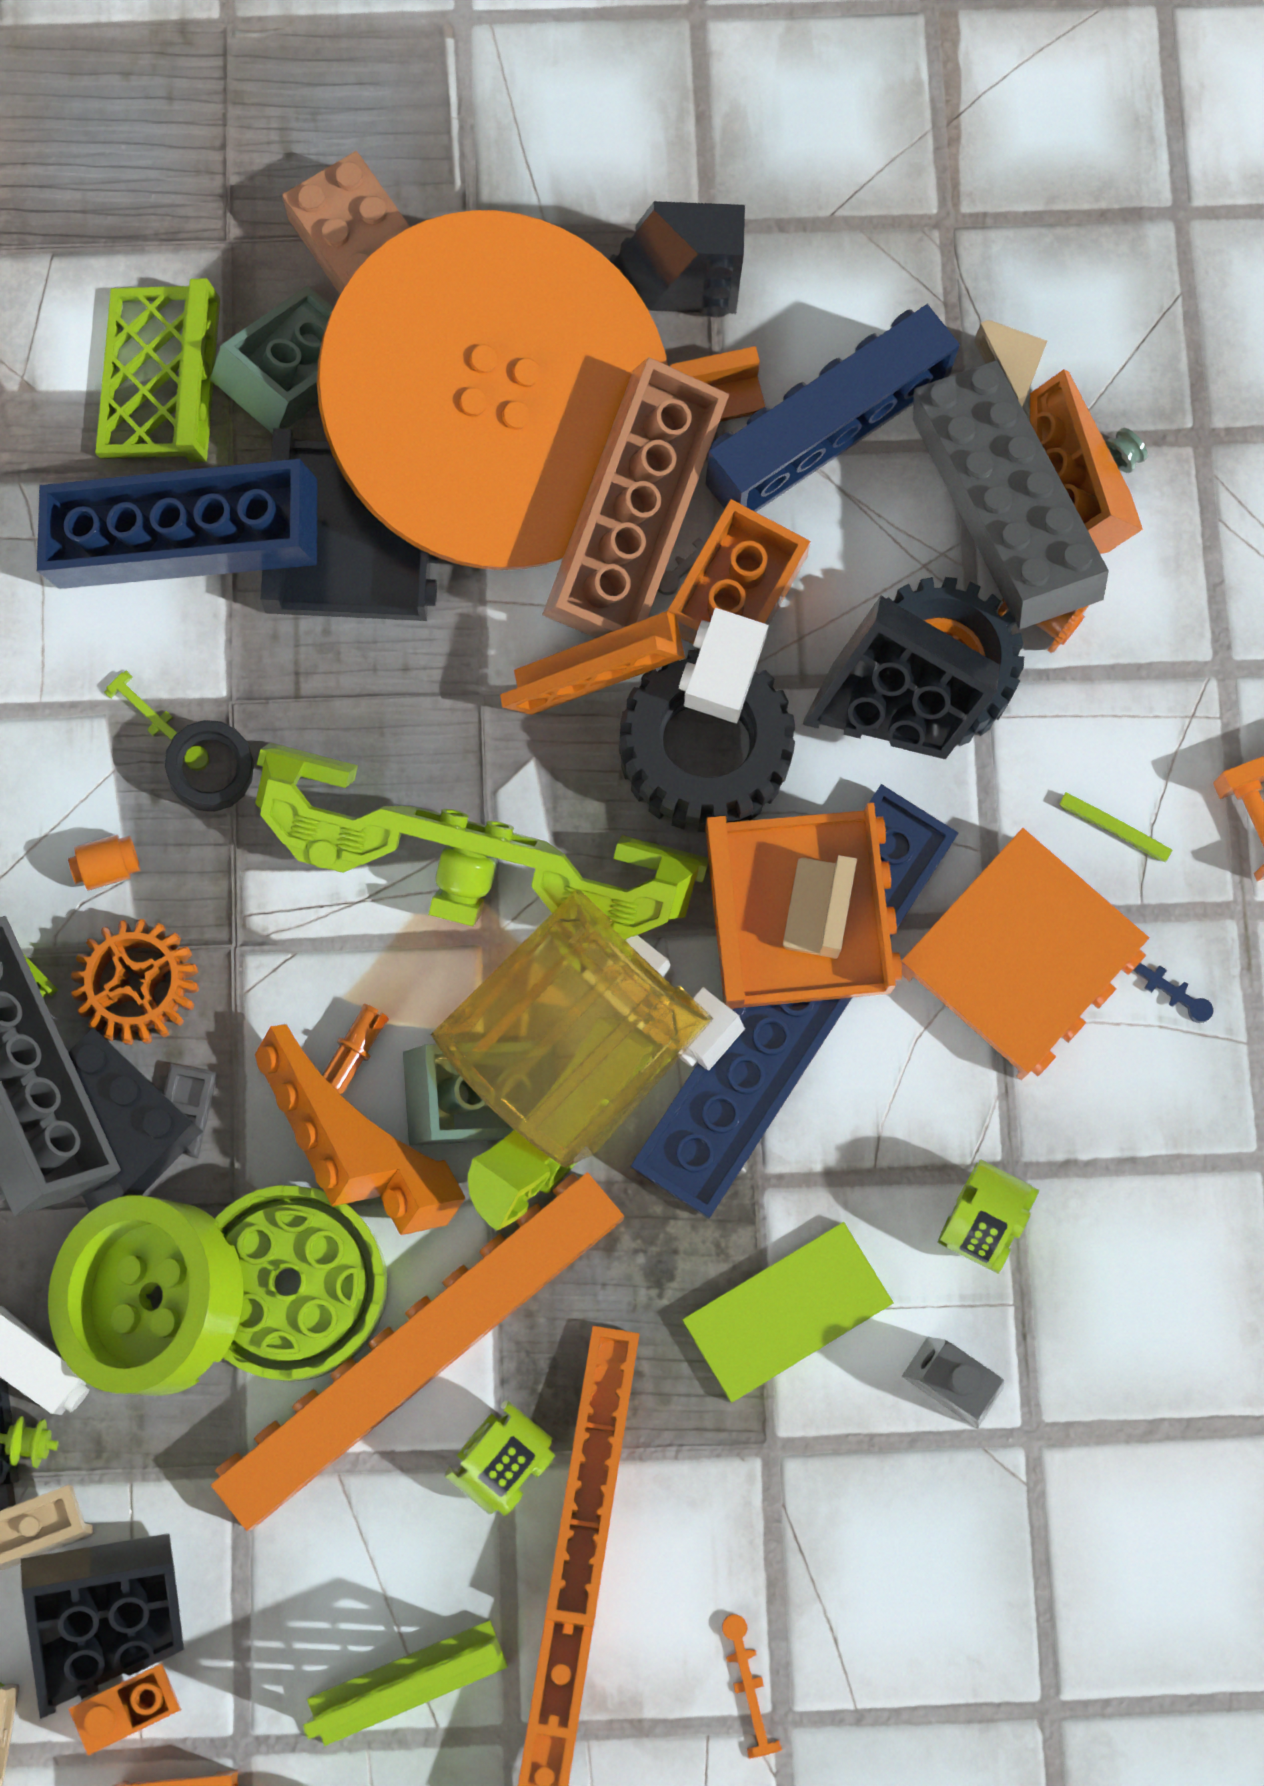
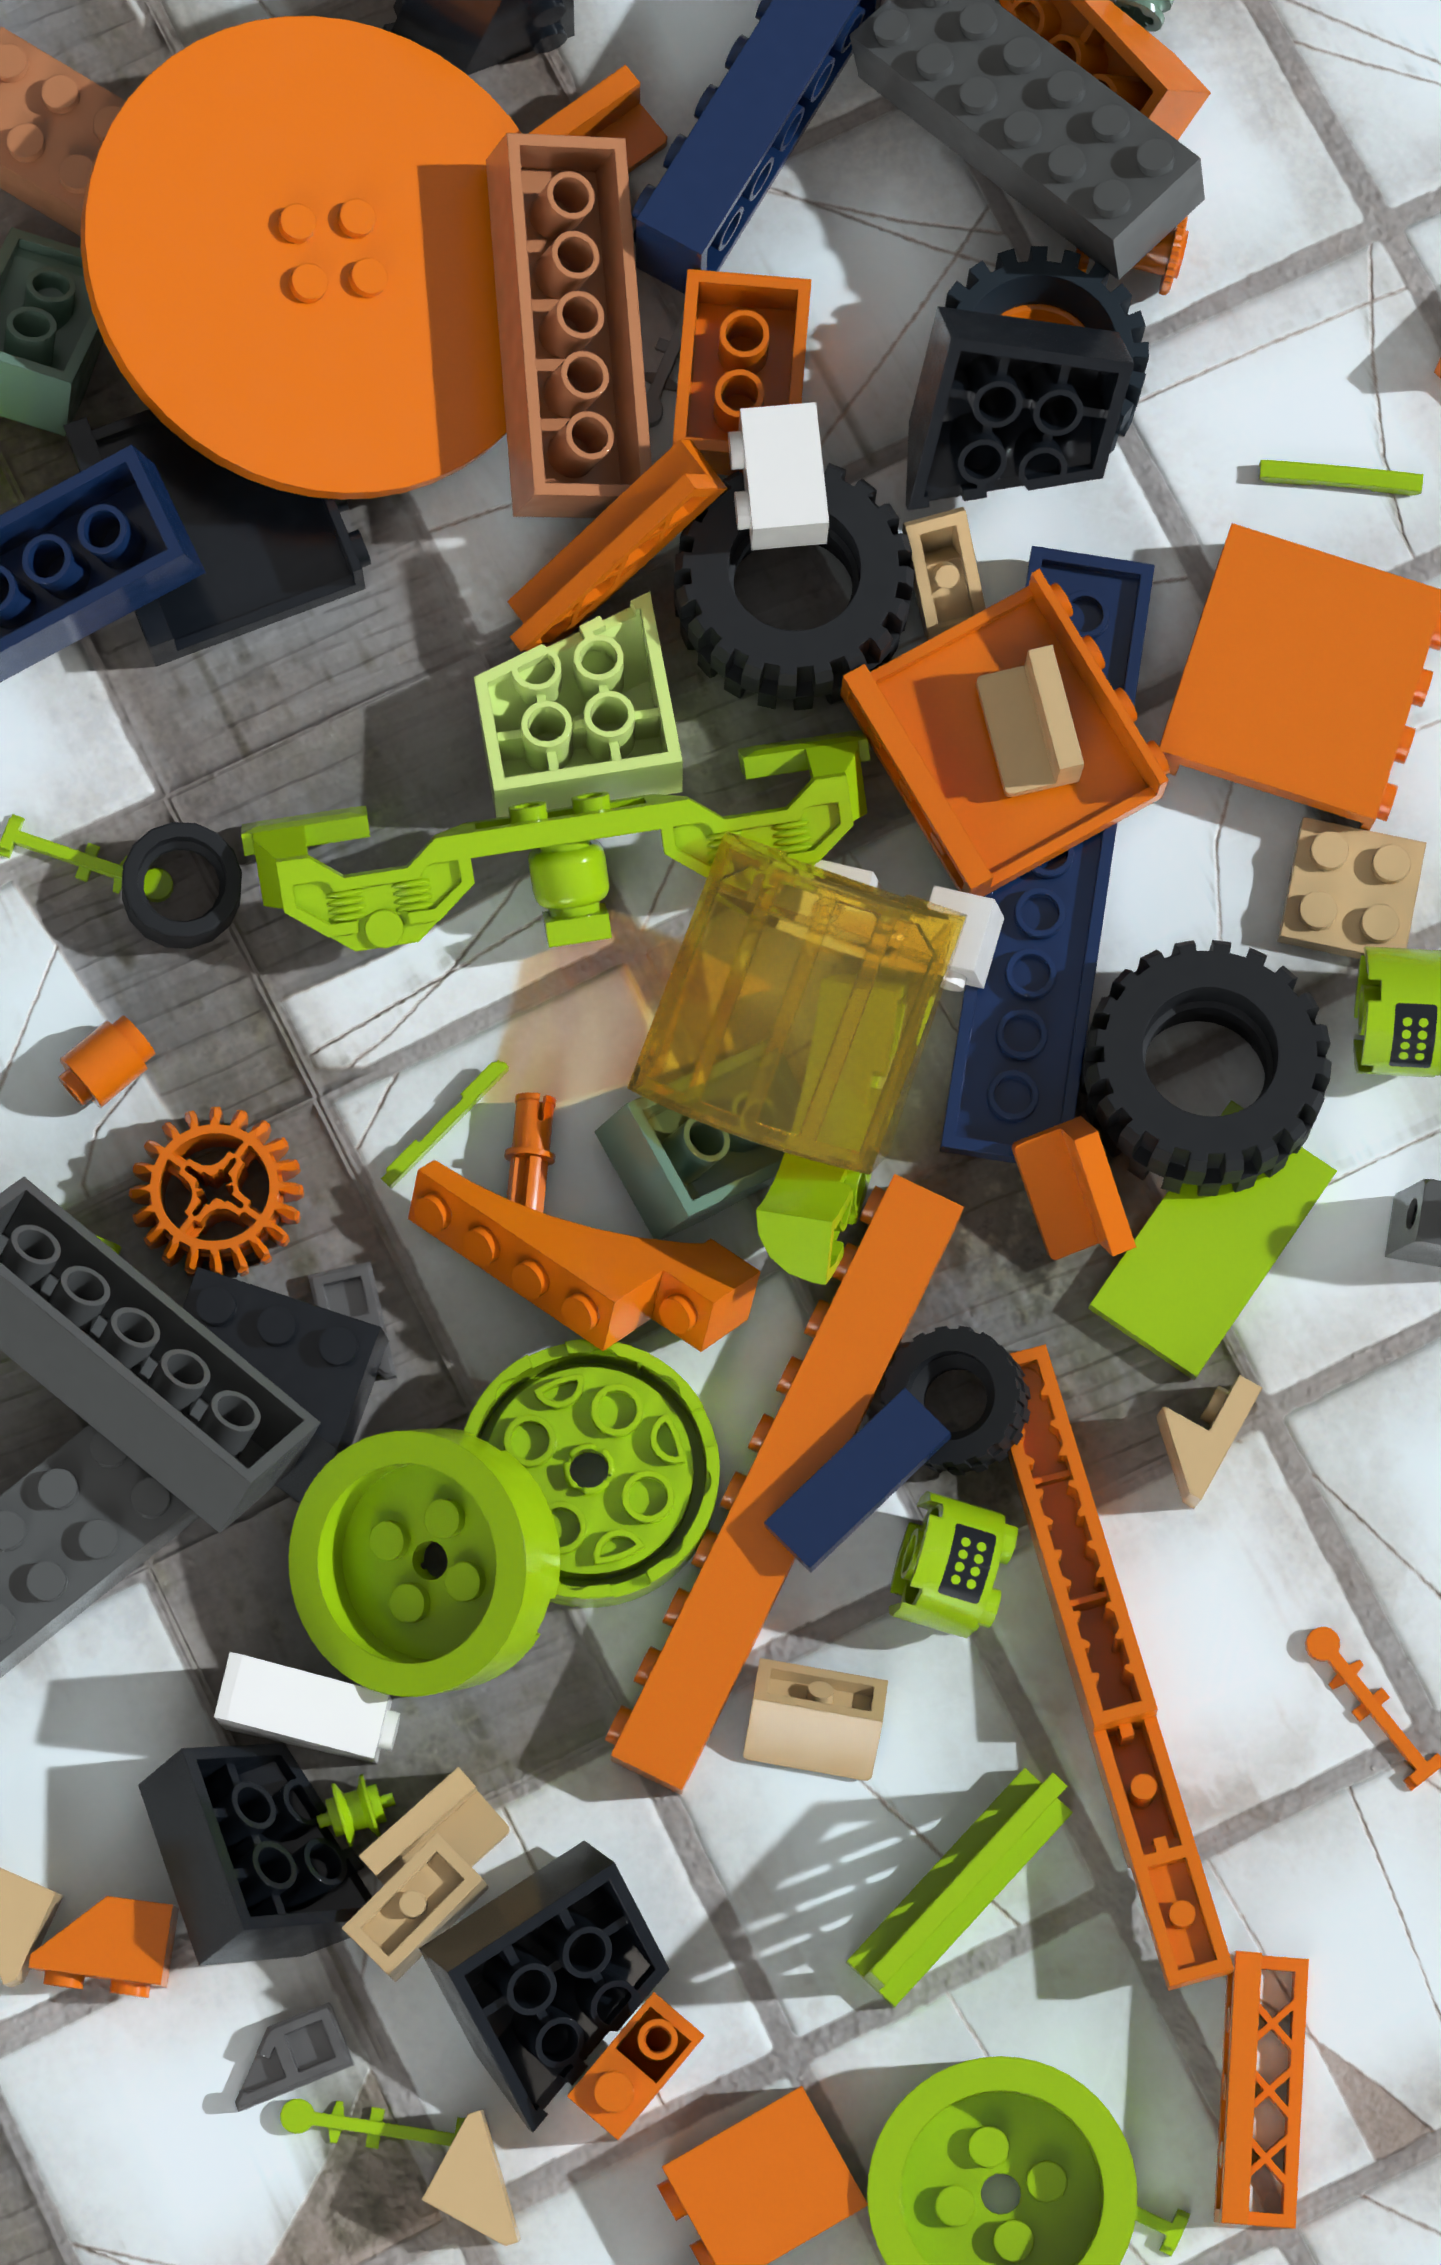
camera: 25 degrees left, 0 degrees up
none -> tan panel [359,1767,510,1885]
none -> lime piece [381,1060,509,1189]
none -> yellowish green wedge [474,592,683,818]
none -> tan panel [743,1658,888,1781]
none -> dark blue tile [764,1388,951,1573]
none -> black tyre [880,1326,1031,1475]
none -> tan slope [902,507,986,640]
none -> orange panel [1012,1116,1136,1260]
none -> black tyre [1081,940,1332,1196]
none -> tan slope [1156,1375,1262,1508]
none -> tan plate [1277,817,1426,959]

